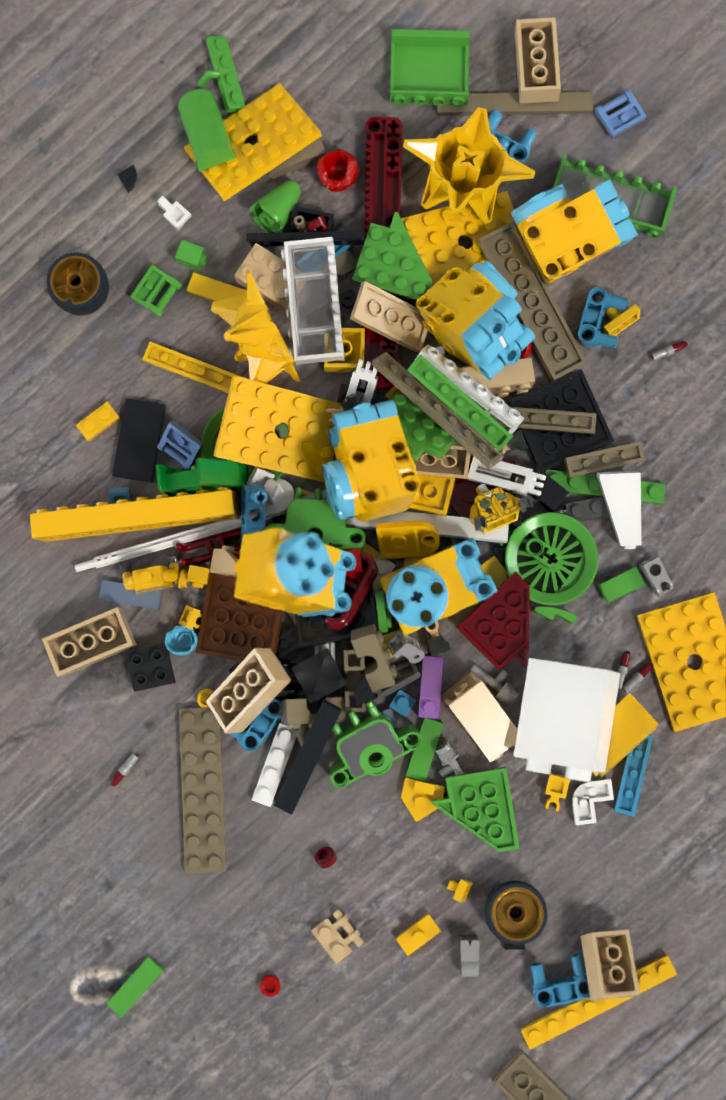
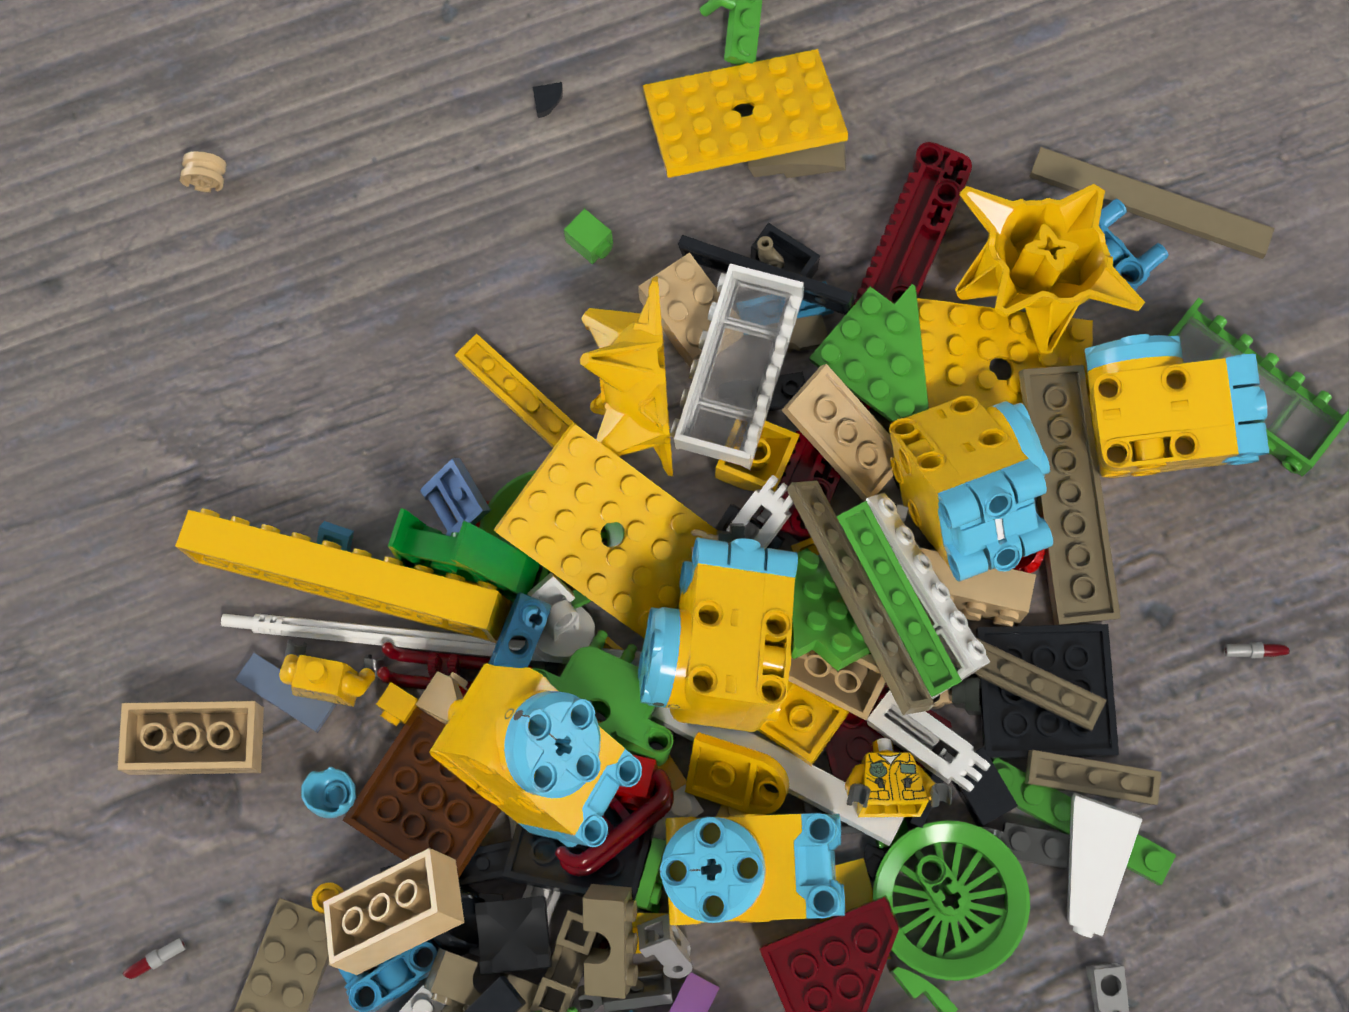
camera: 20 degrees right, 10 degrees down
pearl gold wheel [47,252,109,316] -> none
yellow plate [76,401,120,442] -> none
black tile [112,398,166,483] -> none
black brick [126,643,176,692] -> none
bright green plate [130,265,182,318] -> none
white plate [157,196,191,230] -> none
yellow plate [175,569,189,589] -> none
bright green brick [178,89,236,172] -> none
yellow tile [179,605,202,629] -> none
yellow tile [187,272,247,301] -> none
bright green cone [249,180,301,233] -> none
dark red tile [306,215,327,232] -> none
red hair [317,150,359,193] -> none
black tile [355,679,375,707] -> none
bright green panel [390,29,470,106] -> none
pearl dark grey piece [425,621,451,657] -> none
tan brick [515,17,561,104] -> none
dark azure piece [578,287,629,348] -> none
medium blue plate [594,89,647,138] -> none
bright green slope [598,567,645,603] -> none
yellow tile [603,304,641,336] -> none

